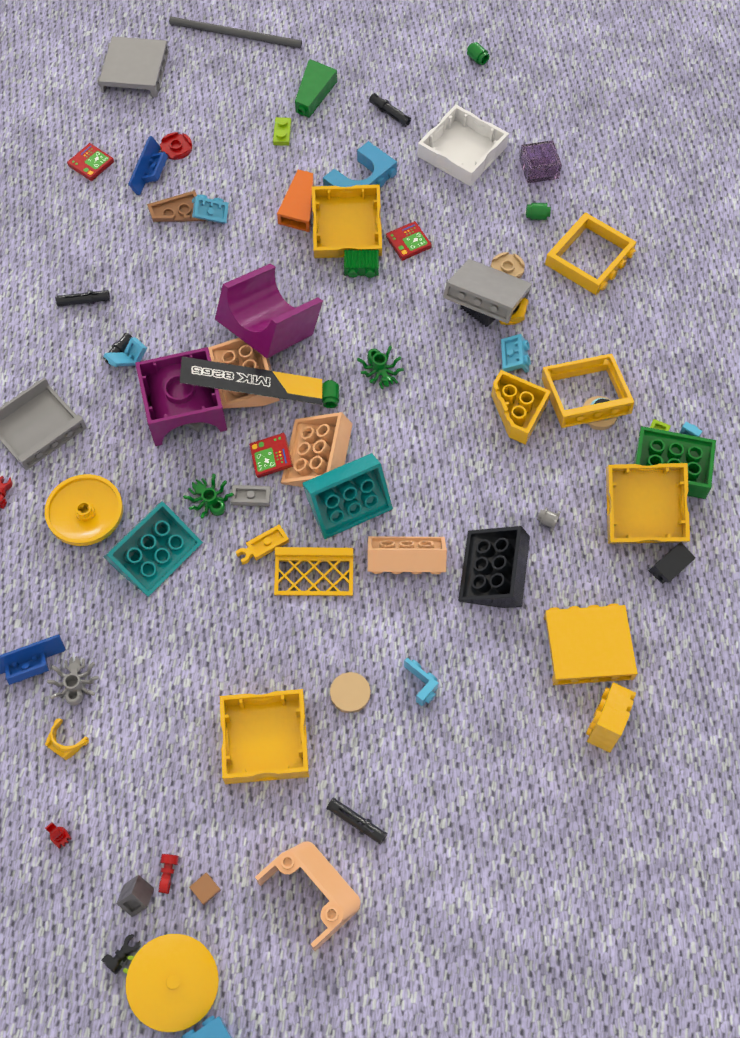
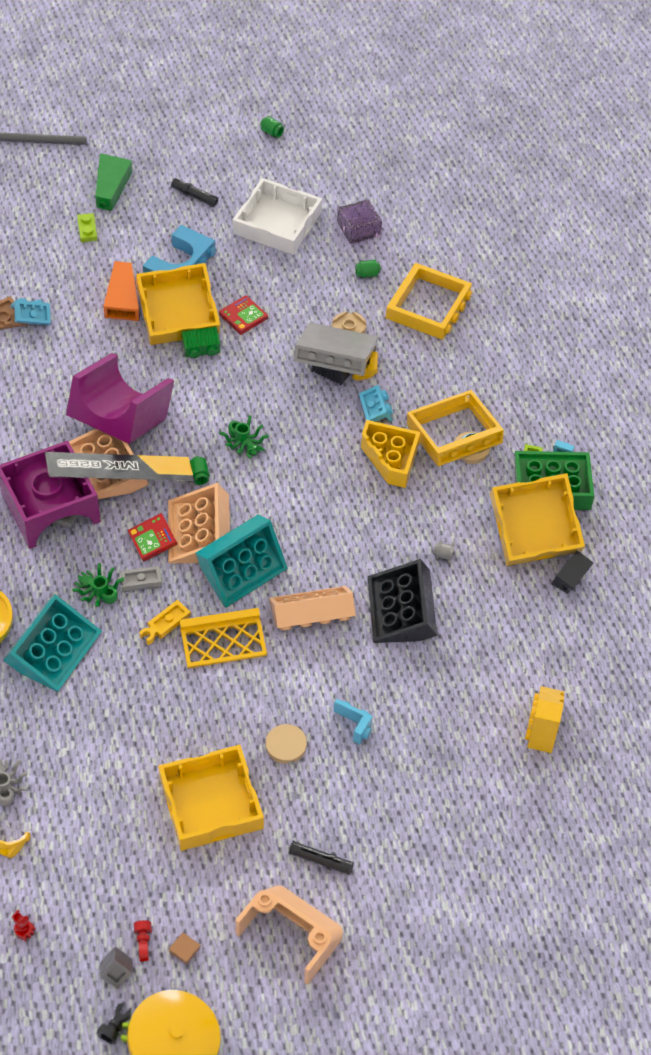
camera: 15 degrees left, 10 degrees down
yellow panel [543,603,638,685] -> none

